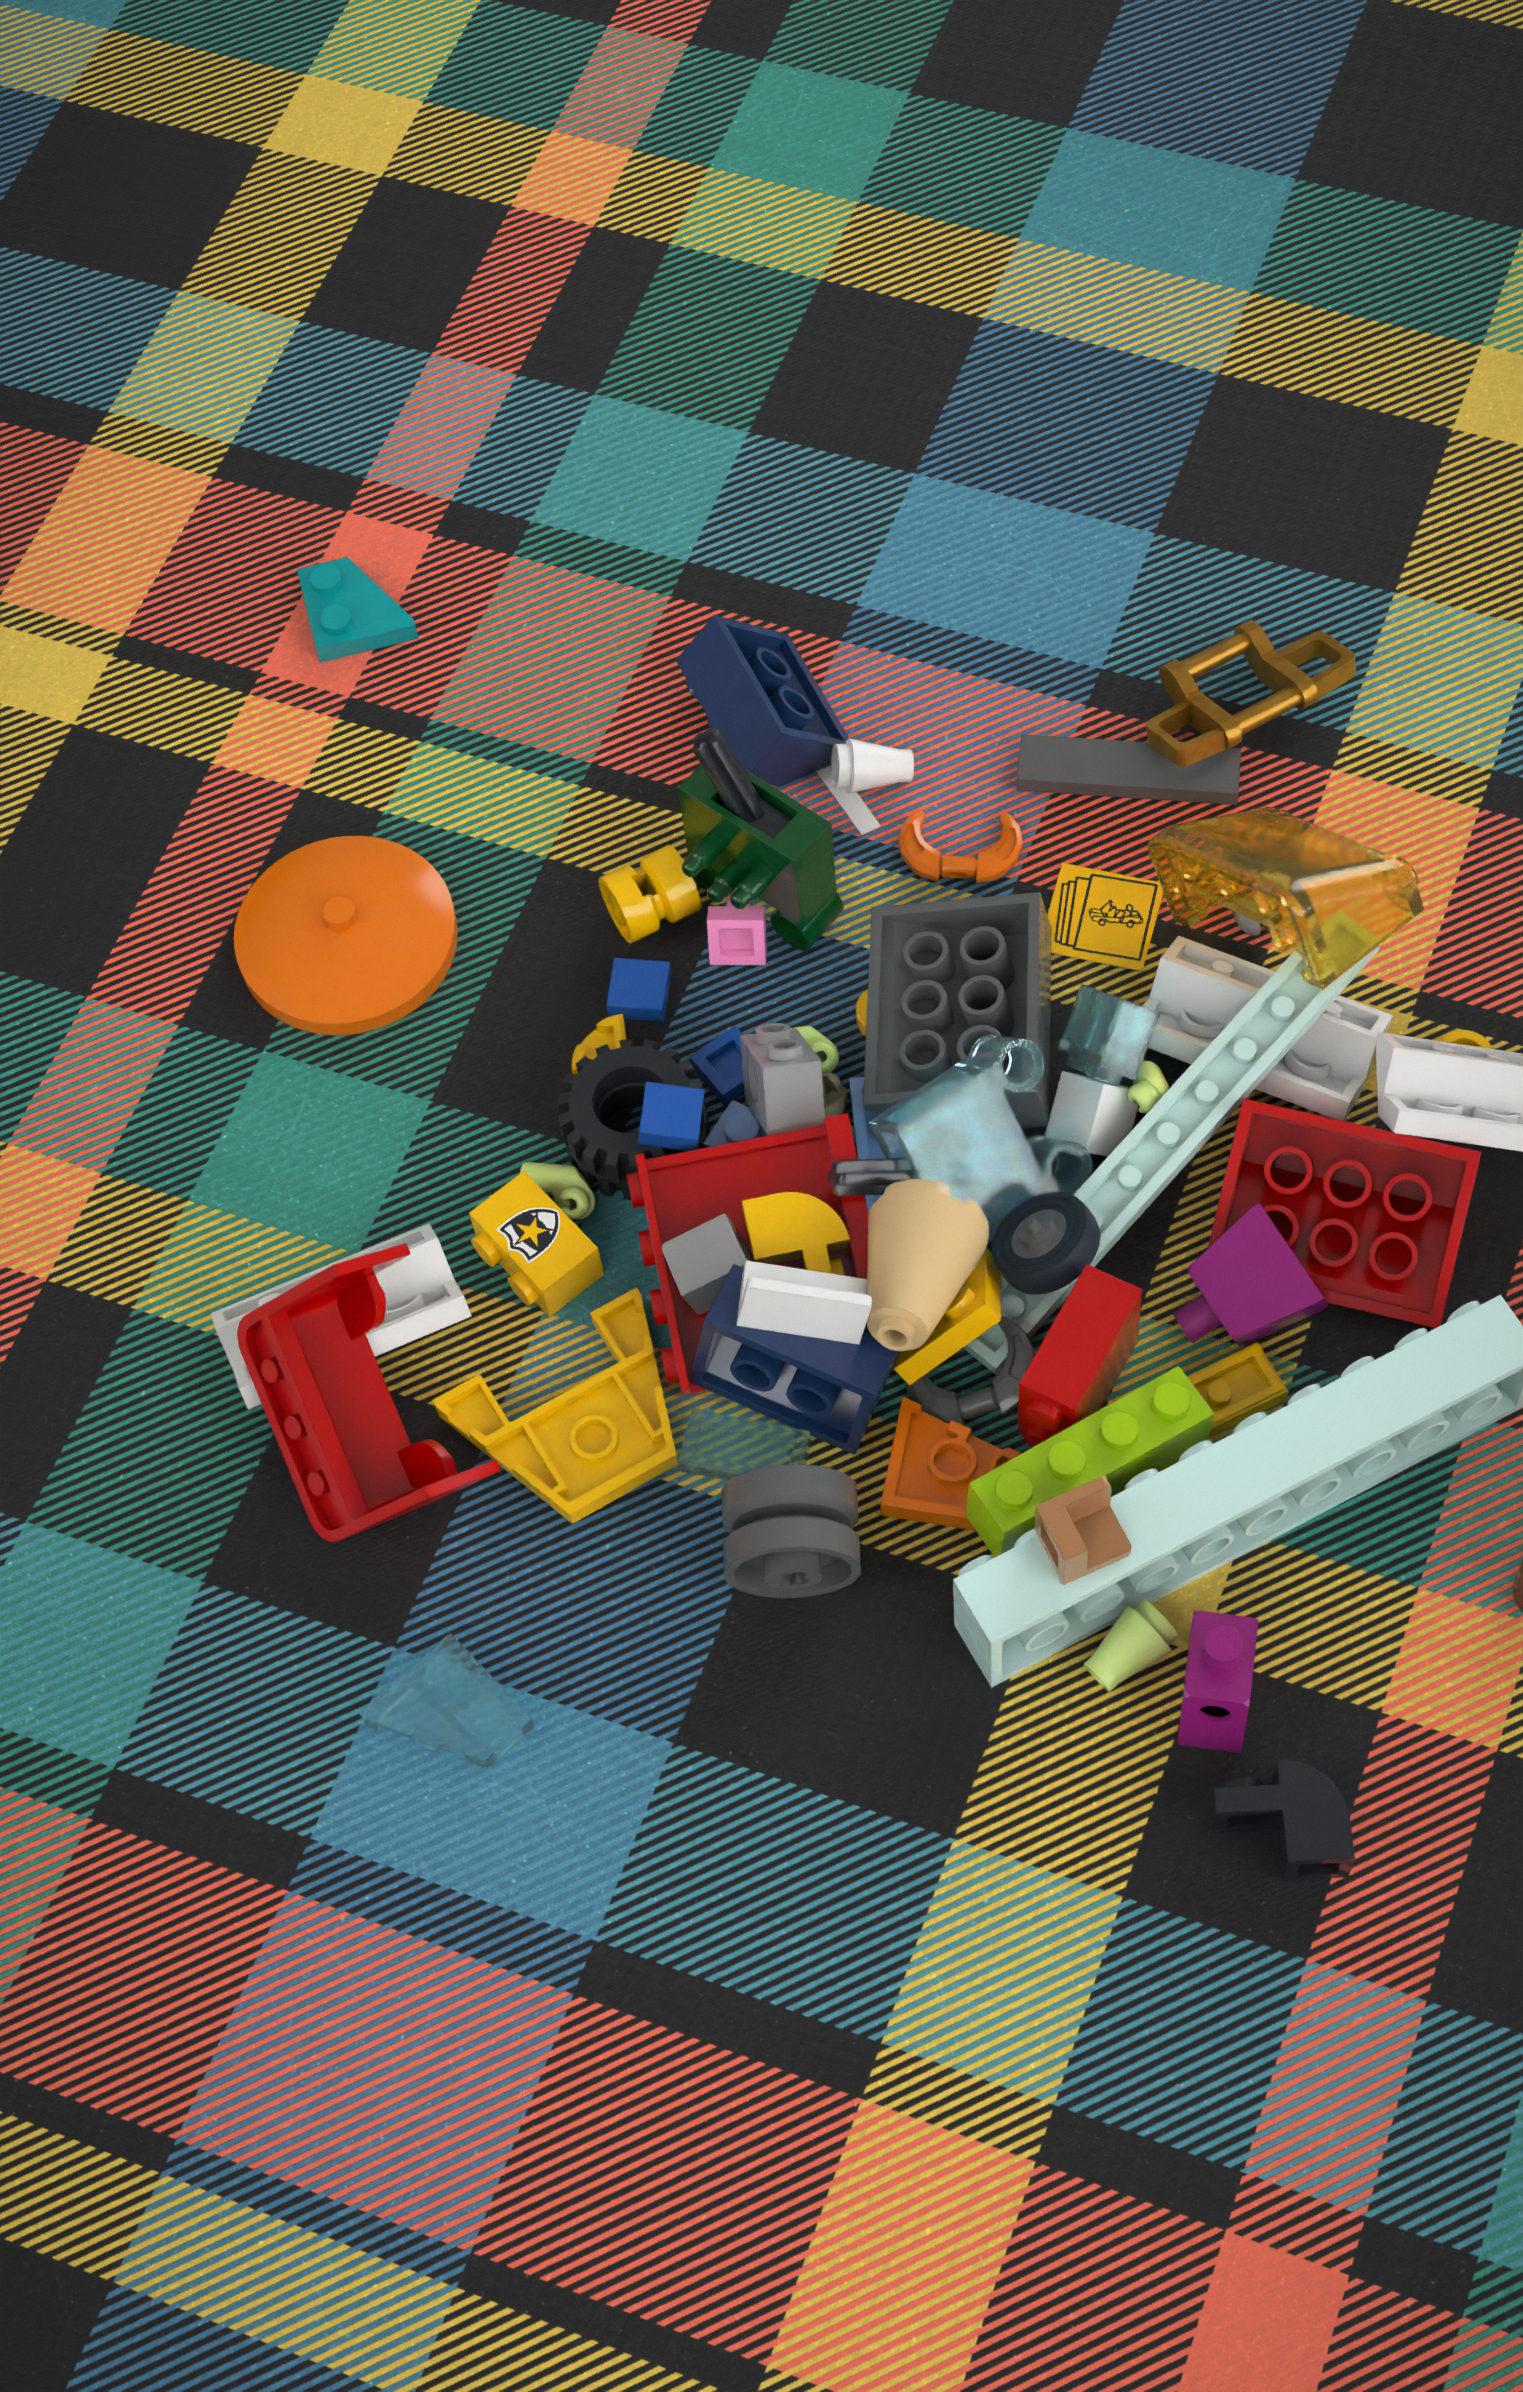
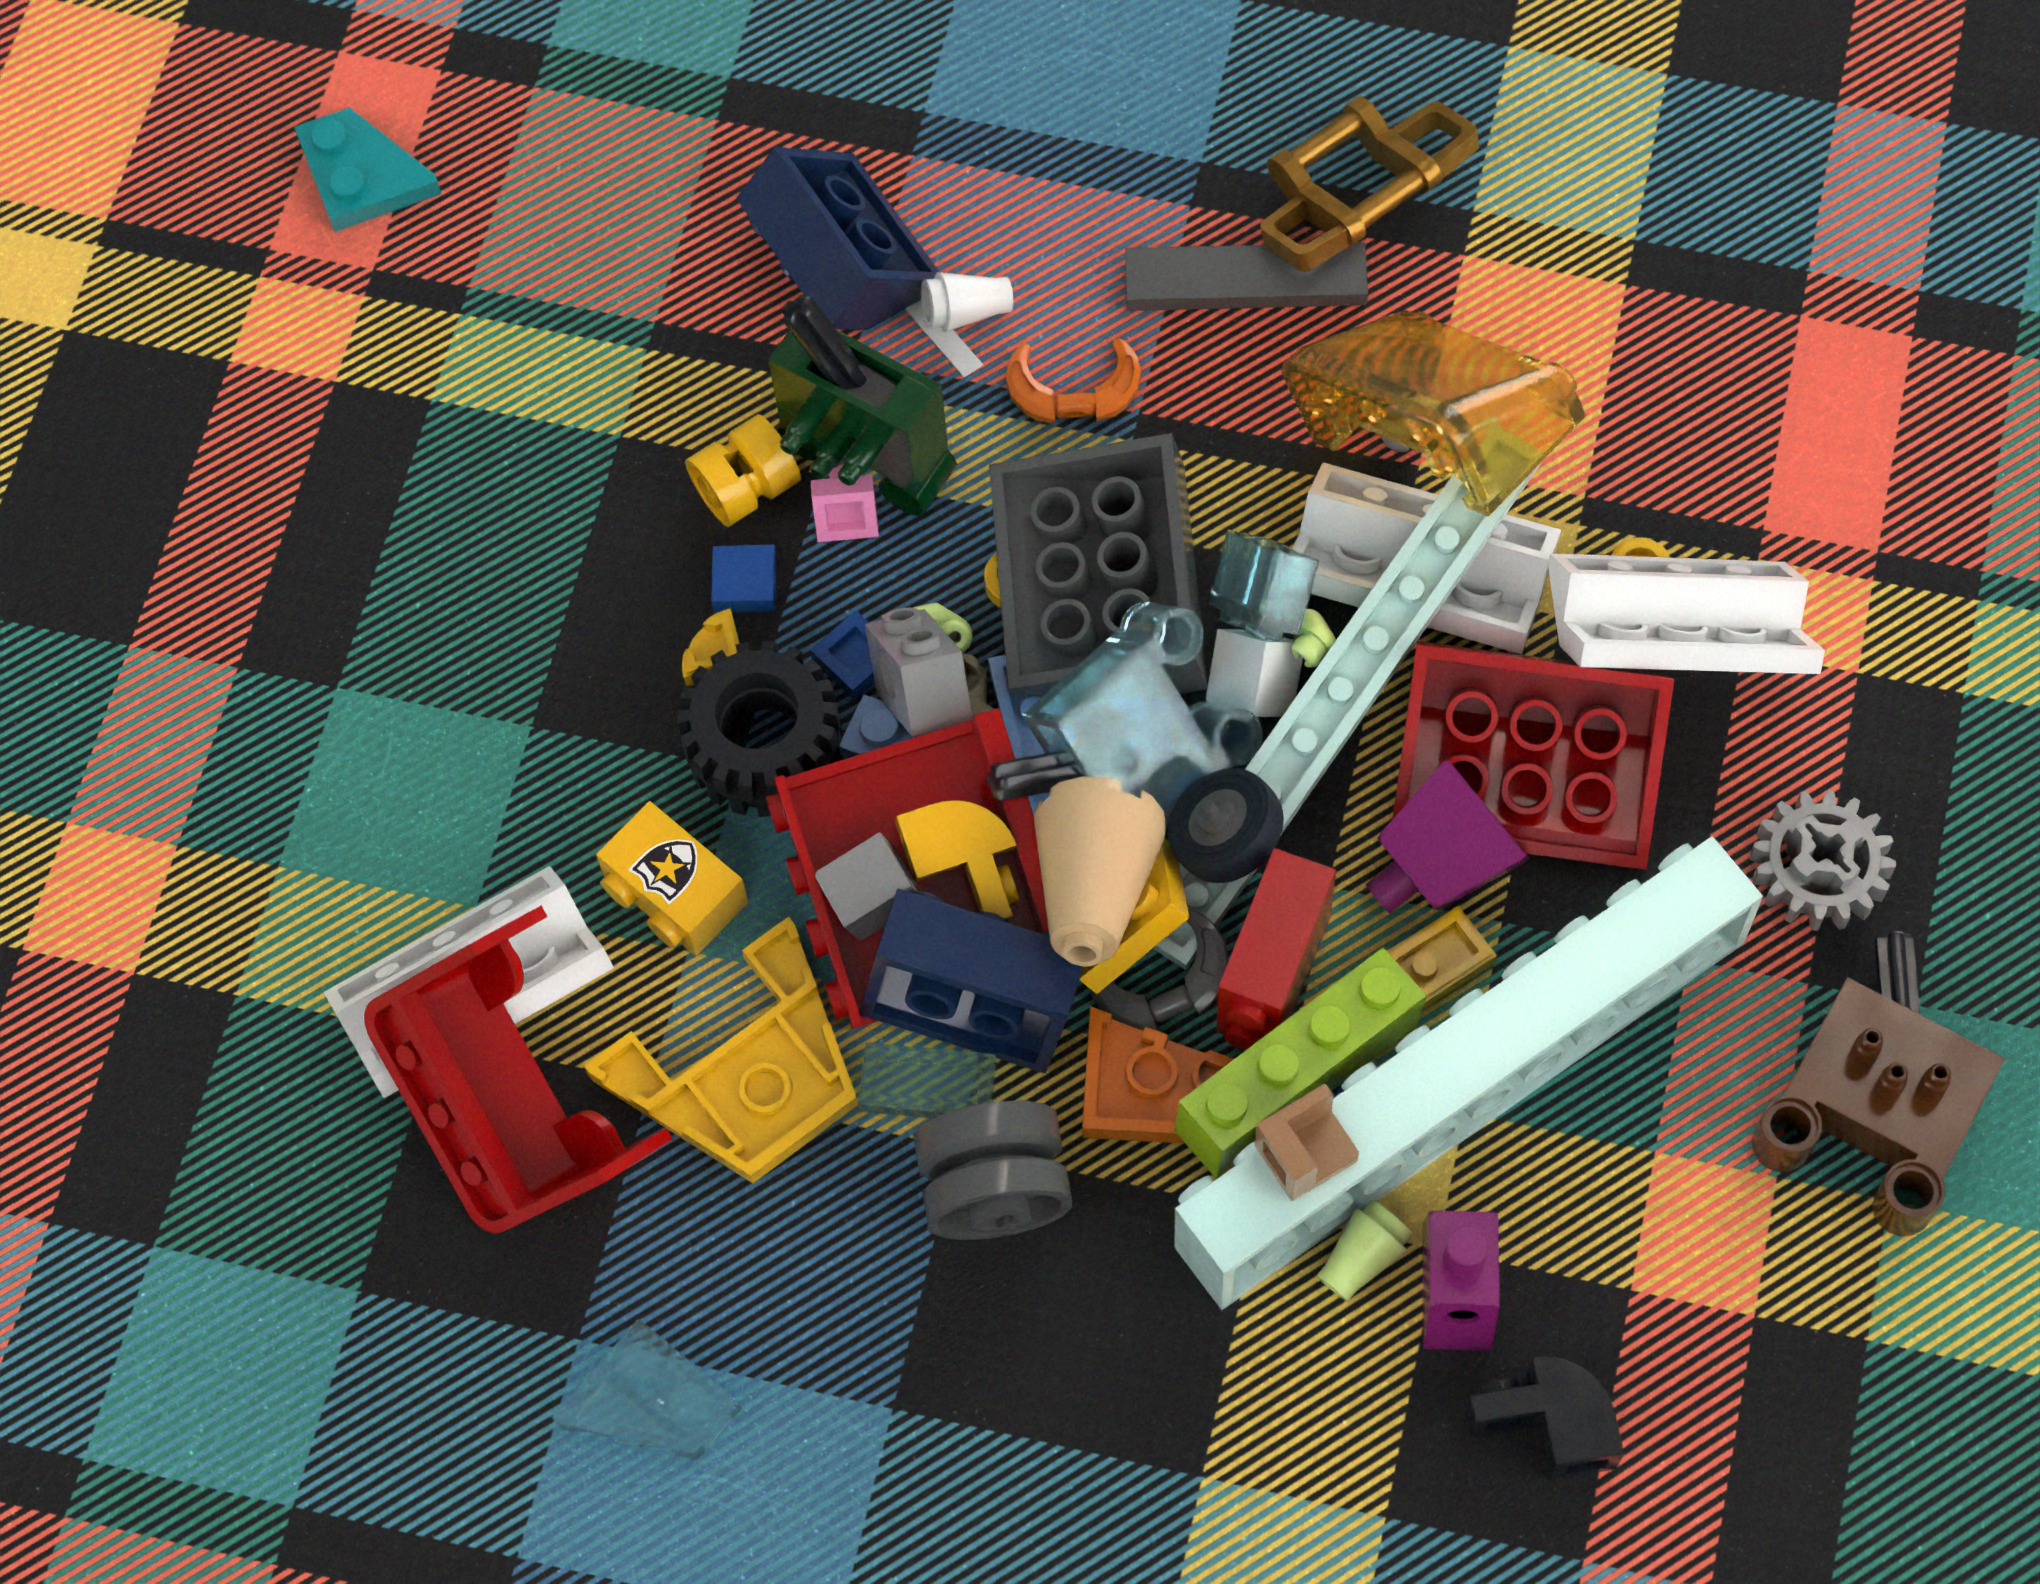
camera: 10 degrees left, 5 degrees up
orange dish [234,836,458,1035] -> none
yellowish green arm [520,1162,595,1220] -> none
blue tile [638,1082,705,1151] -> none
white panel [737,1260,872,1345] -> none
yellow sticker [1047,863,1166,972] -> none

